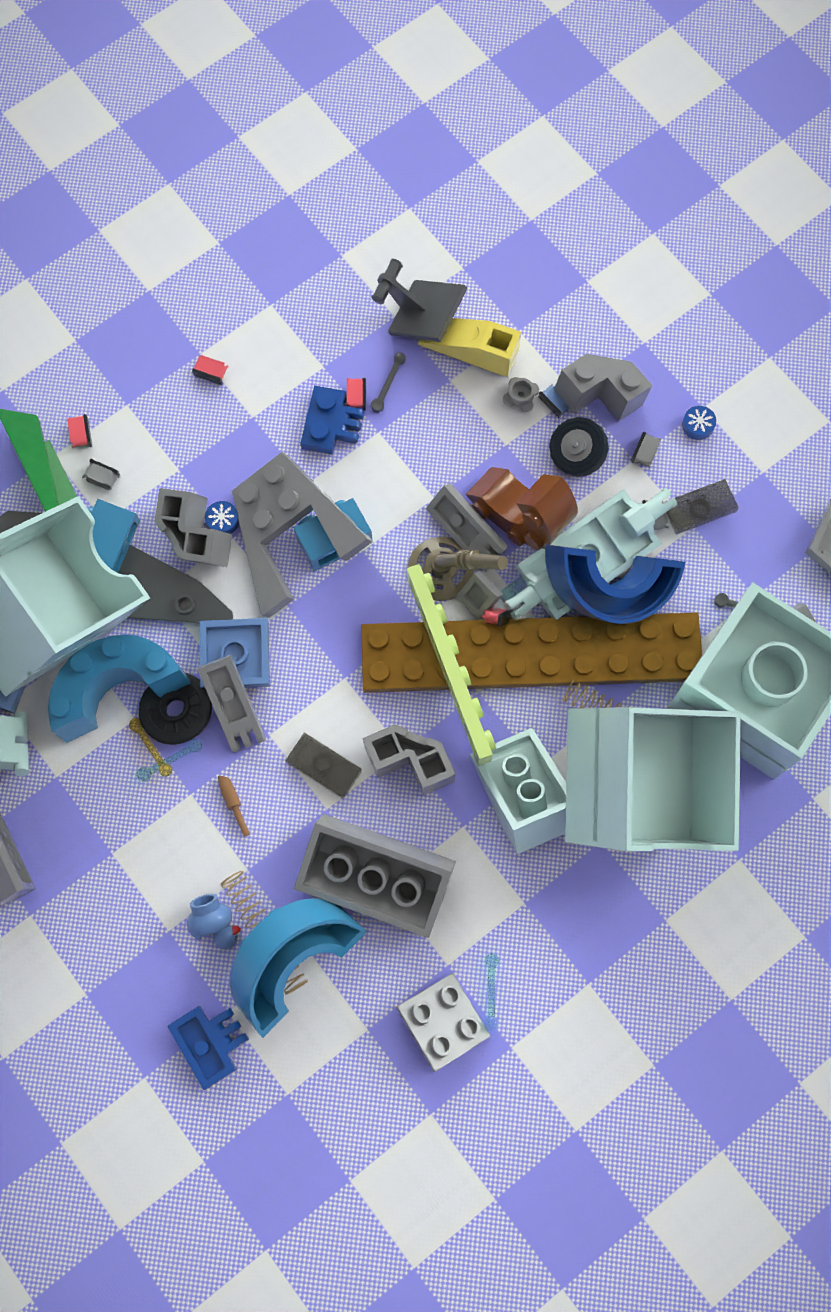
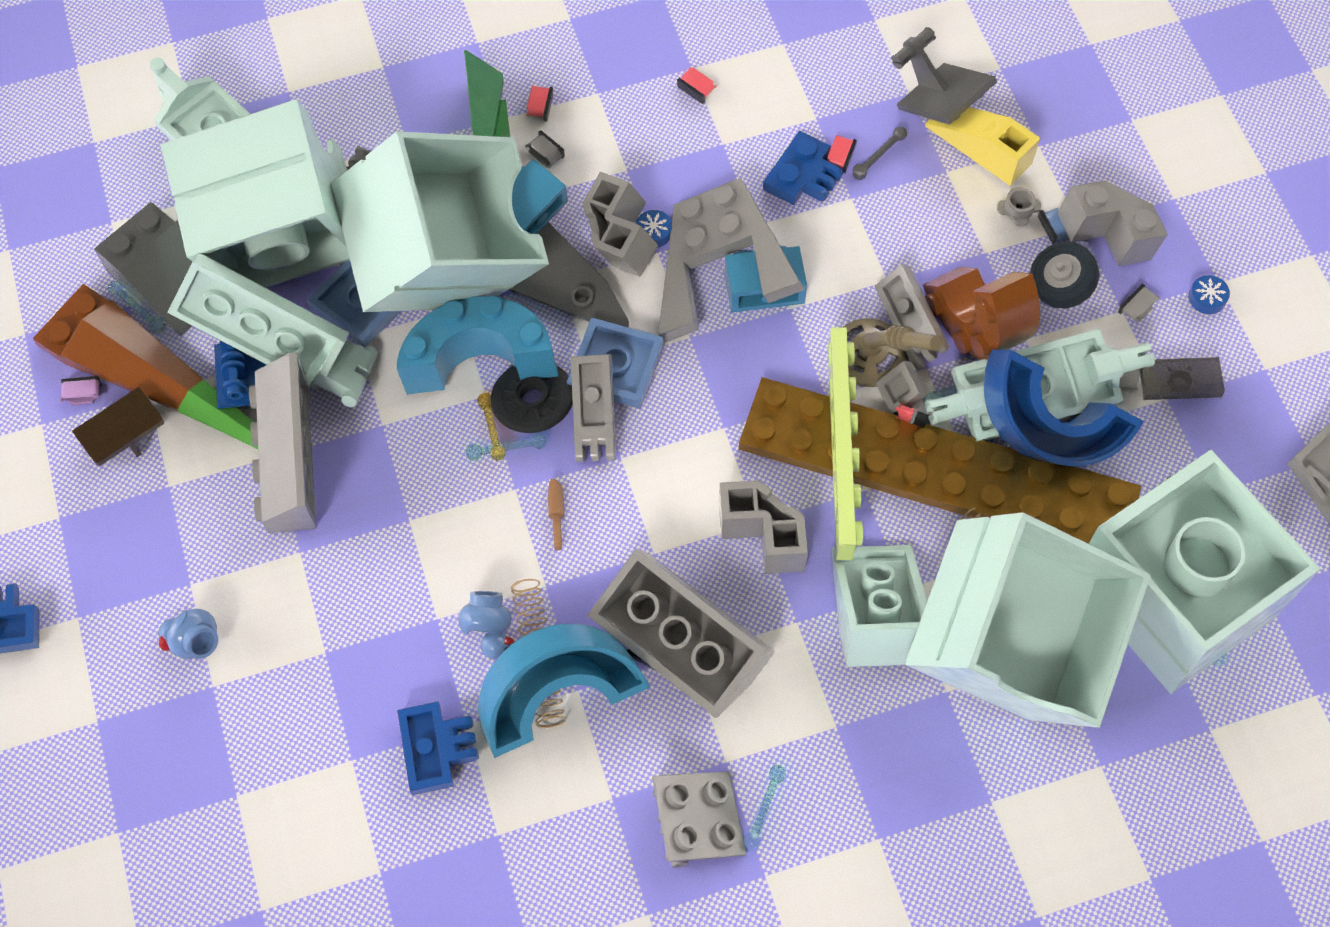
camera: 20 degrees right, 10 degrees down
clear smoke plate [285,732,362,800] -> none

